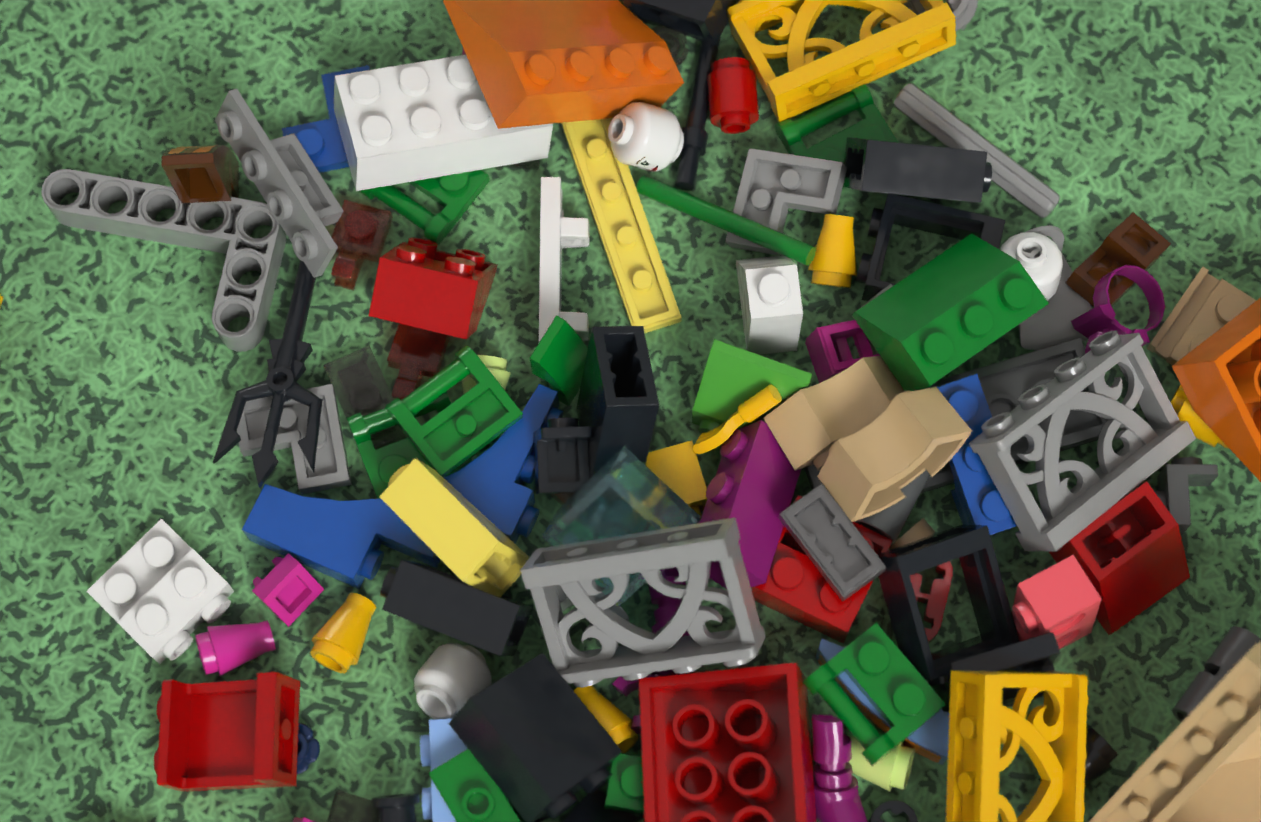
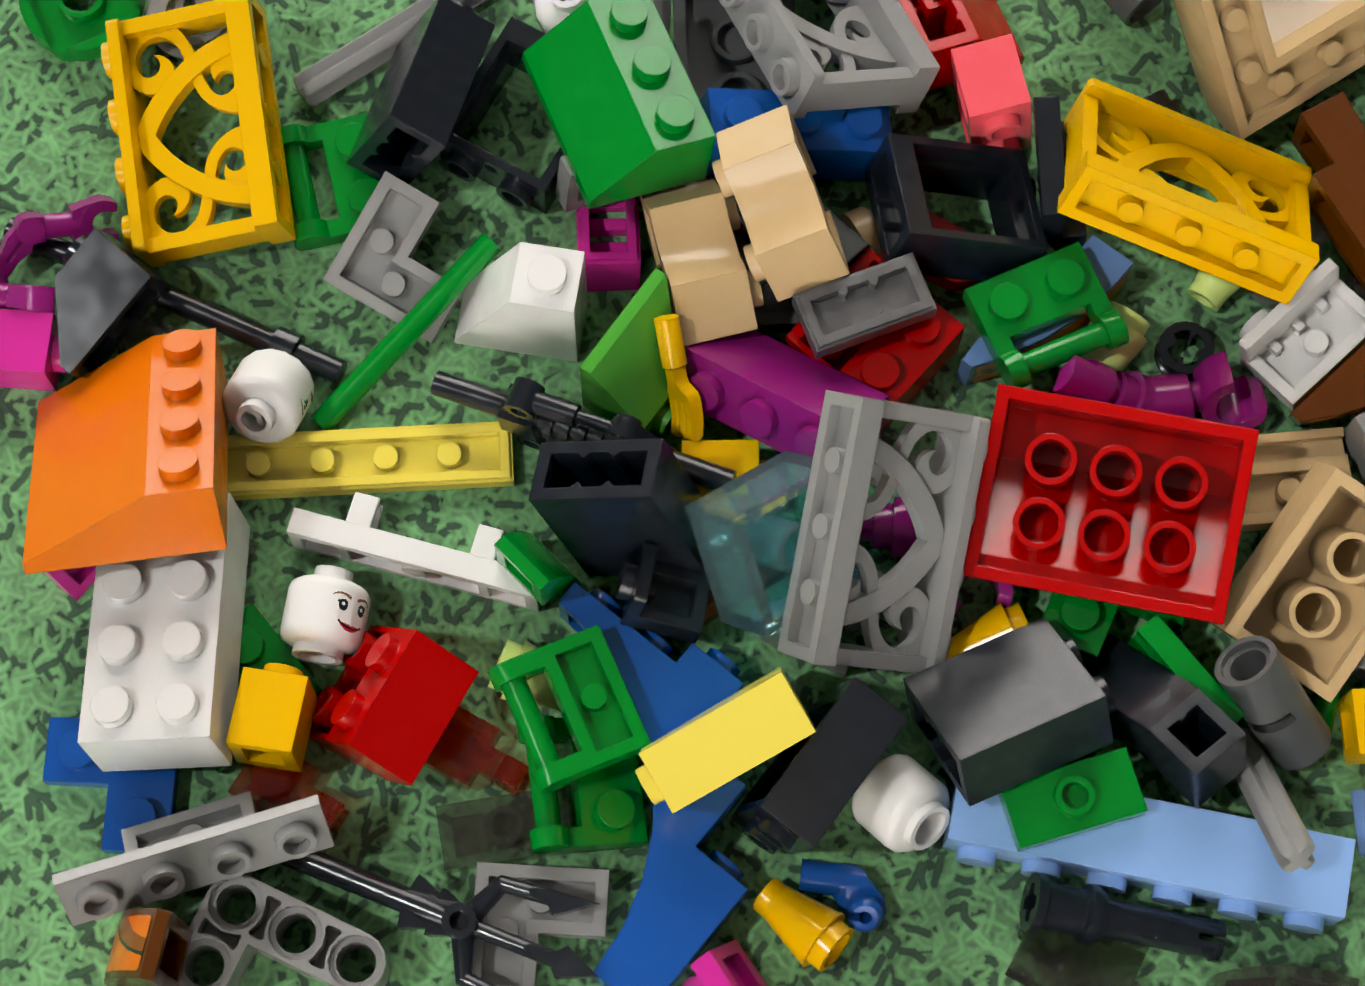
camera: 80 degrees left, 0 degrees up
red brick [707,57,759,134] -> none
yellow cone [808,214,857,288] -> none
none -> yellow brick [226,663,318,772]
none -> white head [280,565,371,665]
none -> black bar [431,370,737,496]
none -> blue arm [799,858,886,932]

